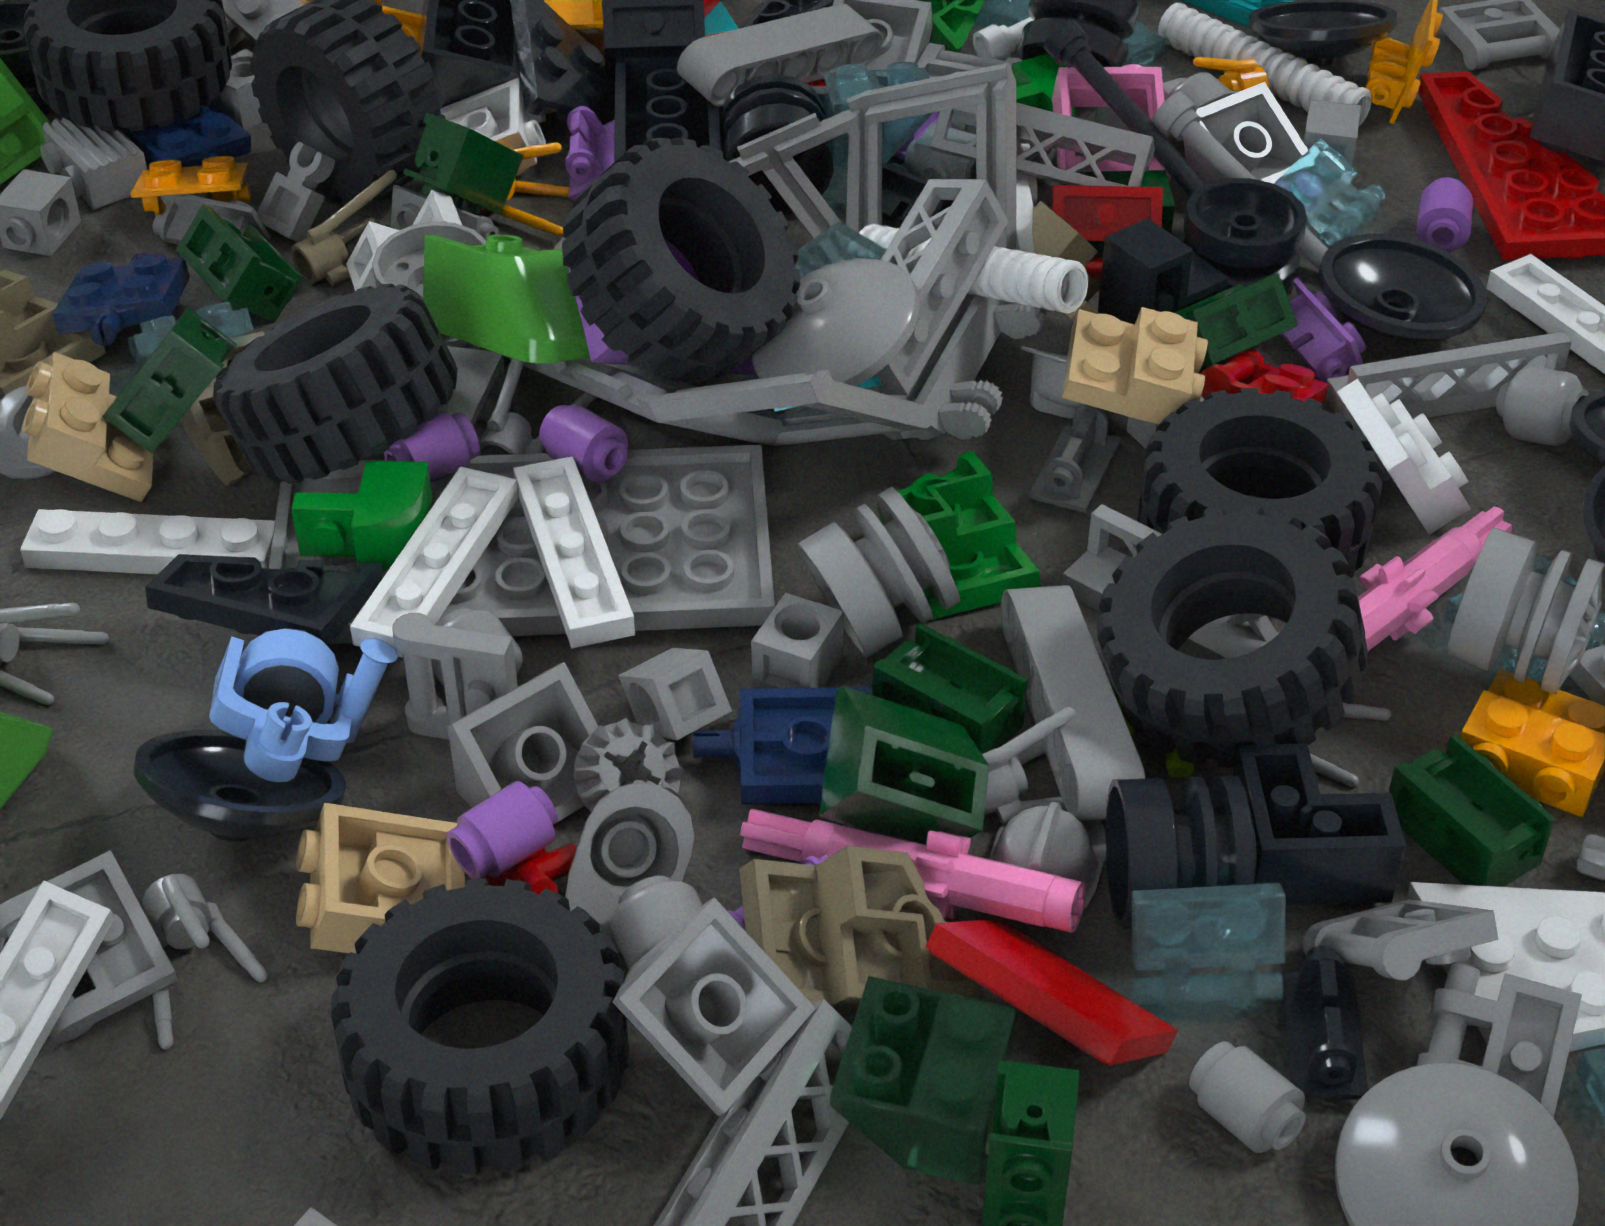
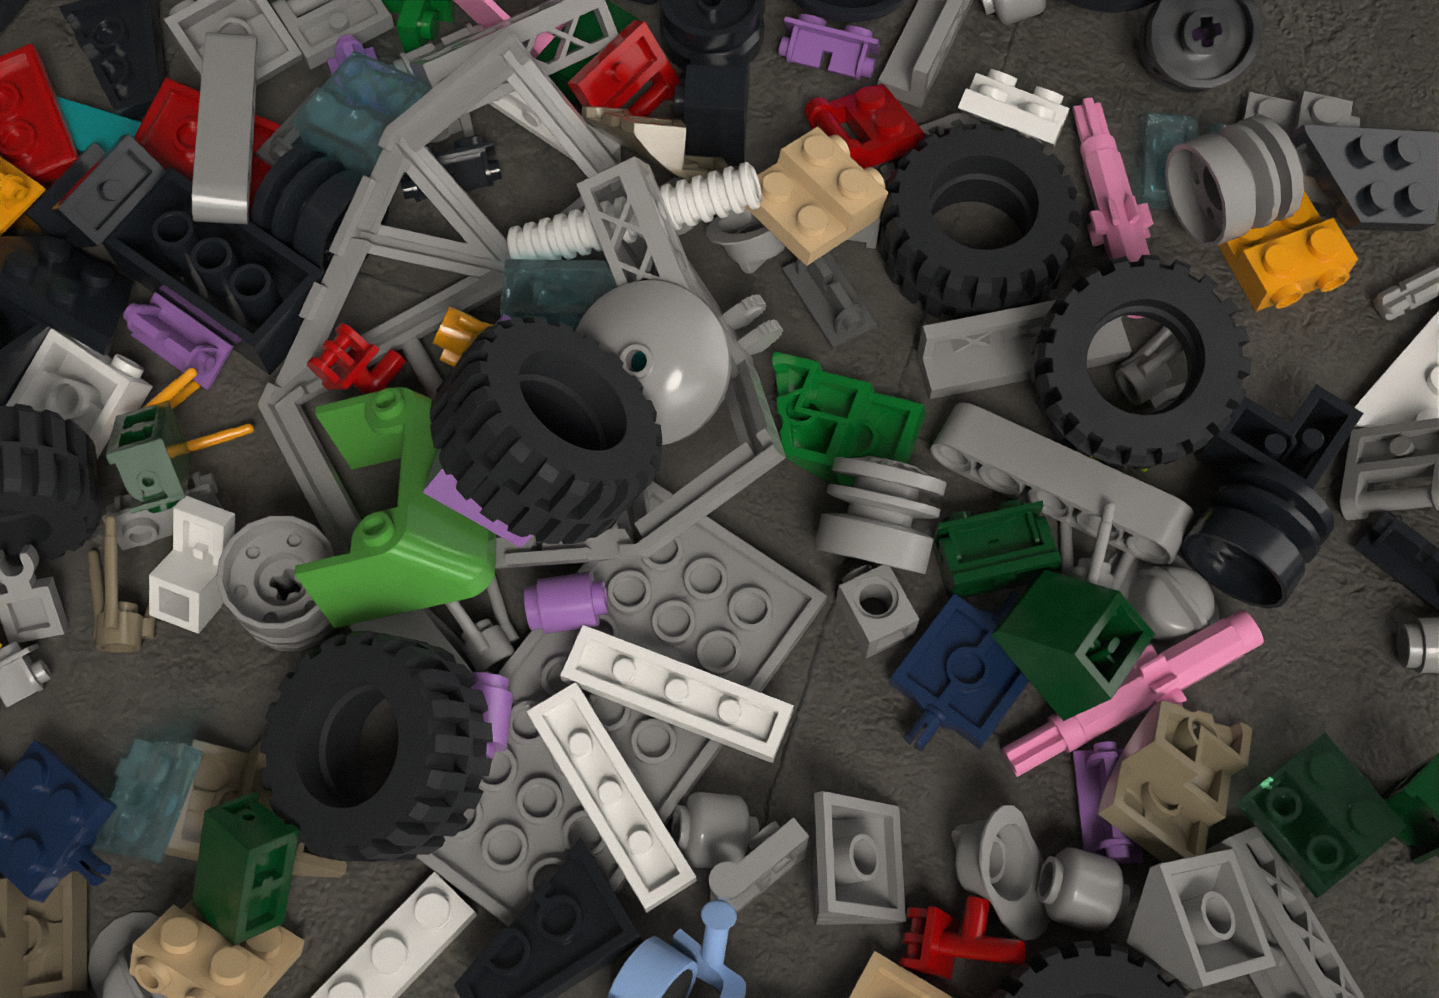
camera: 50 degrees left, 25 degrees up
dark green hinge [176,204,303,322] -> none
green brick [291,461,433,571] -> none
medium lavender brick [446,781,558,879] -> none
light grey gear [574,718,684,812] -> none
light grey brick [618,648,732,740] -> none
red tile [926,919,1178,1066] -> none
clear light blue plate [1132,883,1286,1013] -> none
dark green hinge [1174,273,1298,367] -> none
dark green hinge [1388,734,1555,887] -> none

